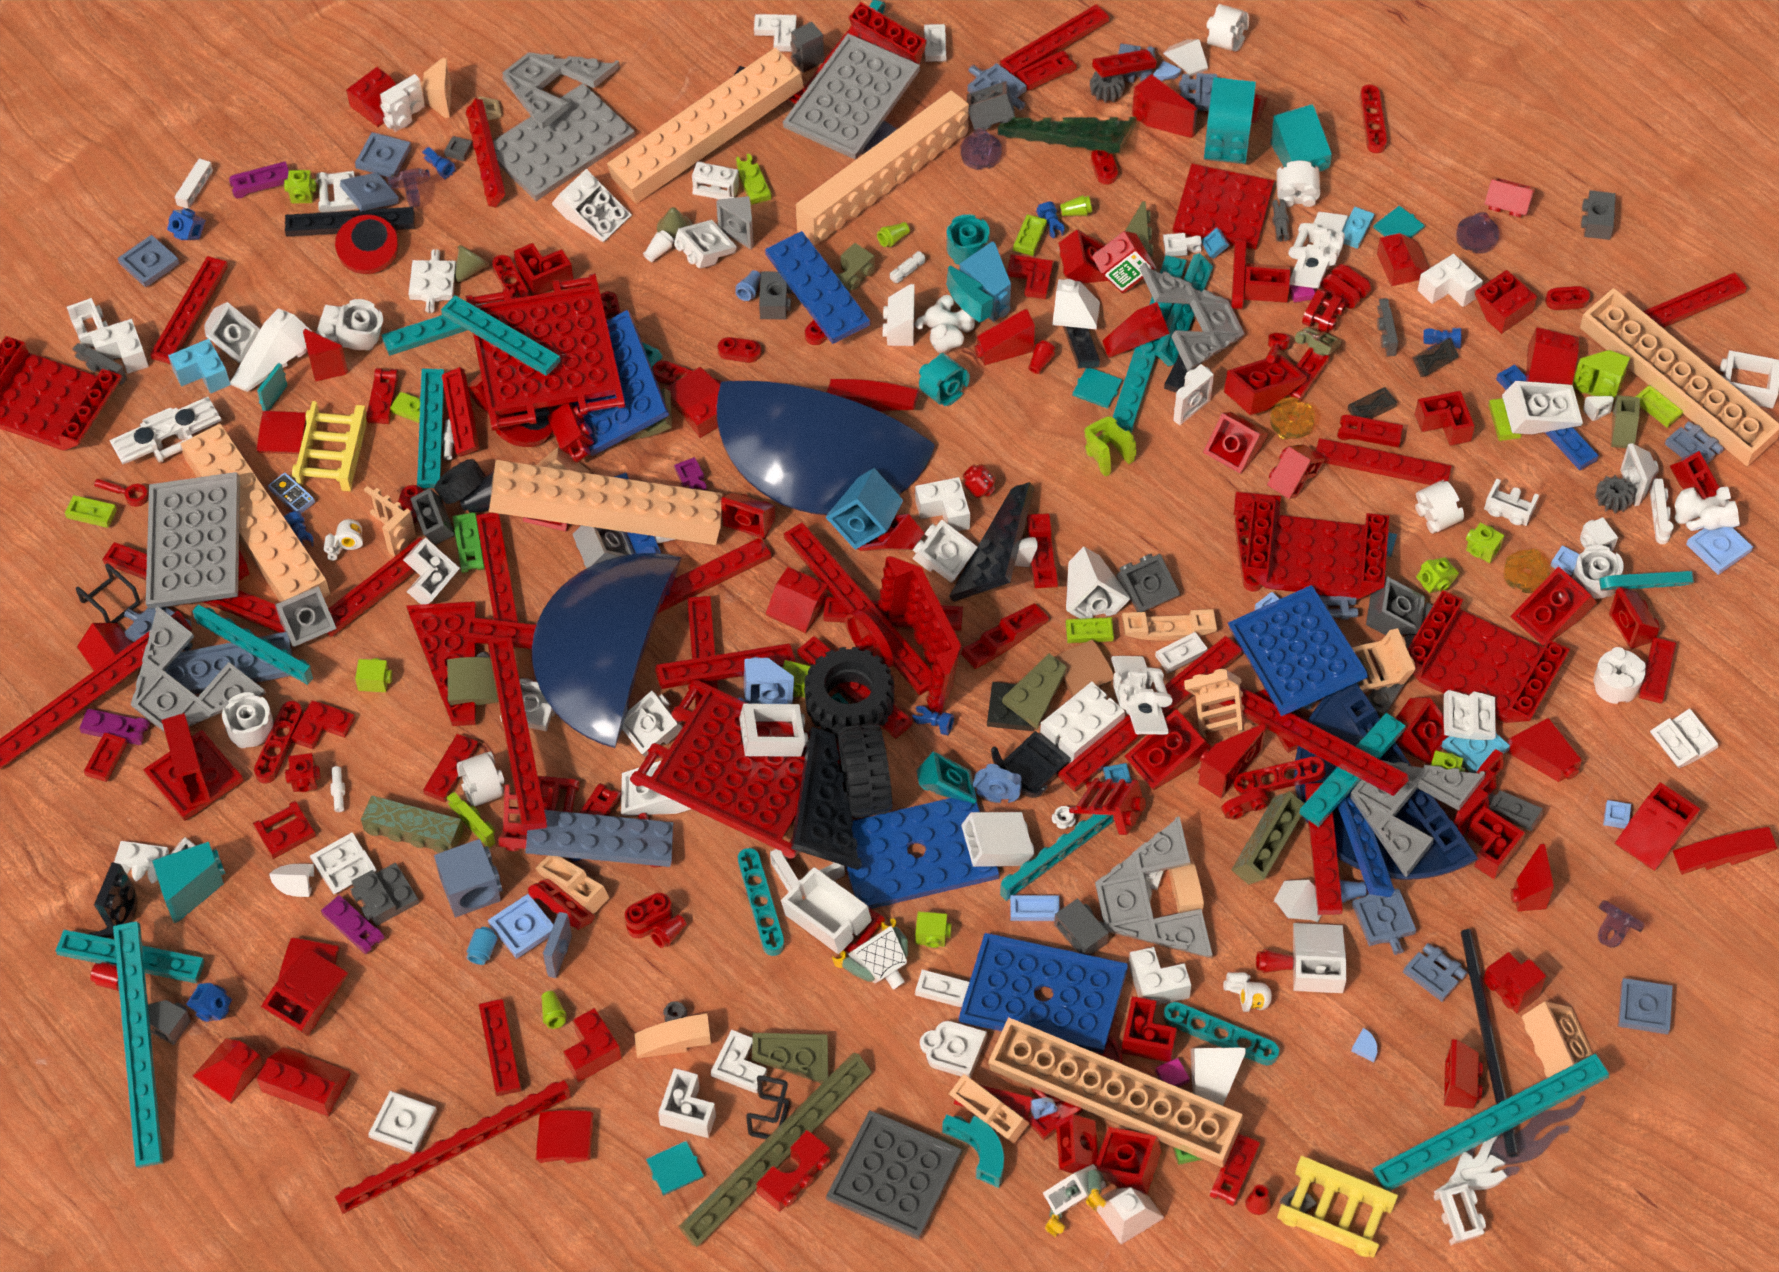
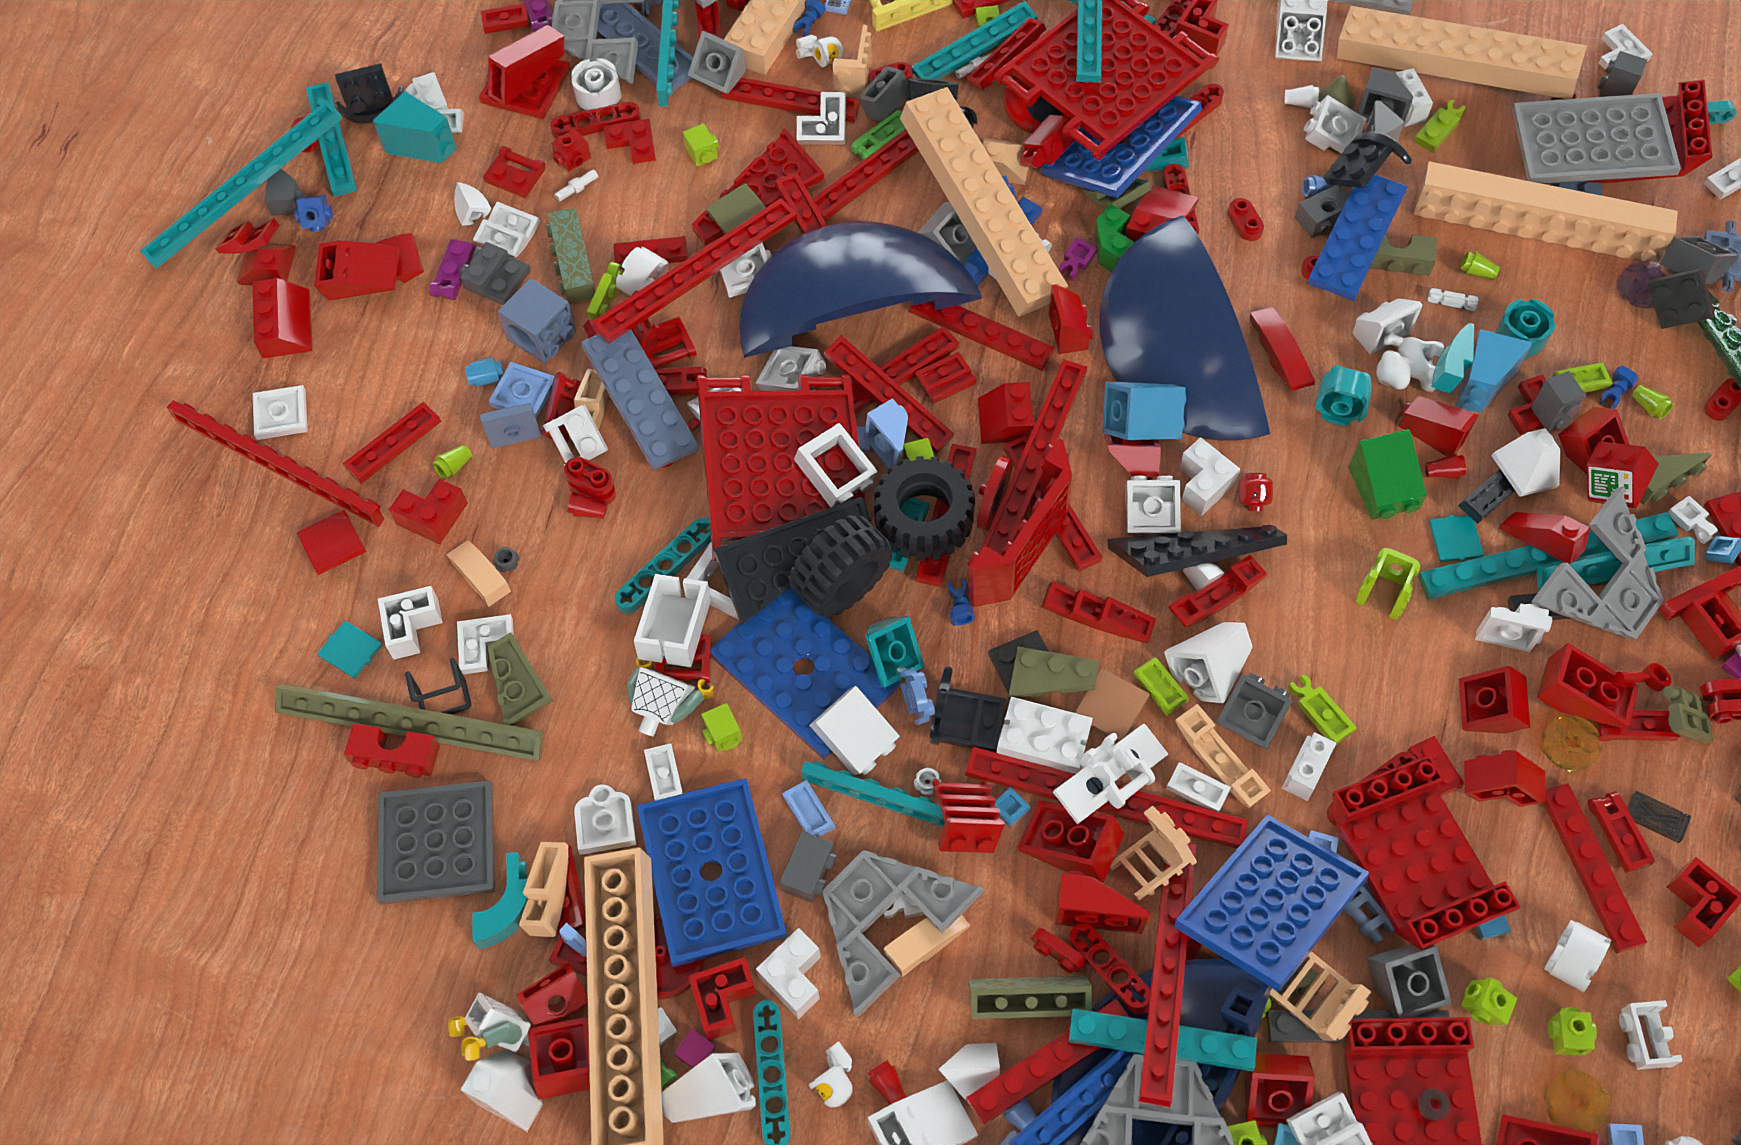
camera: 60 degrees right, 5 degrees up
none -> red slope [216,218,280,254]
none -> white plate [543,404,609,465]
none -> red plate [915,352,977,404]
none -> green brick [1094,203,1135,272]
none -> white window [1281,732,1336,801]
none -> lime plate [1288,674,1357,745]
none -> black piece [1323,131,1412,188]
none -> green slope [1348,429,1427,520]
none -> dark grey slope [1358,67,1413,131]
none -> clear smoke plate [1418,1088,1450,1121]
none -> dark grey brick [1531,371,1586,431]
none -> pearl dark grey plate [1647,268,1715,329]

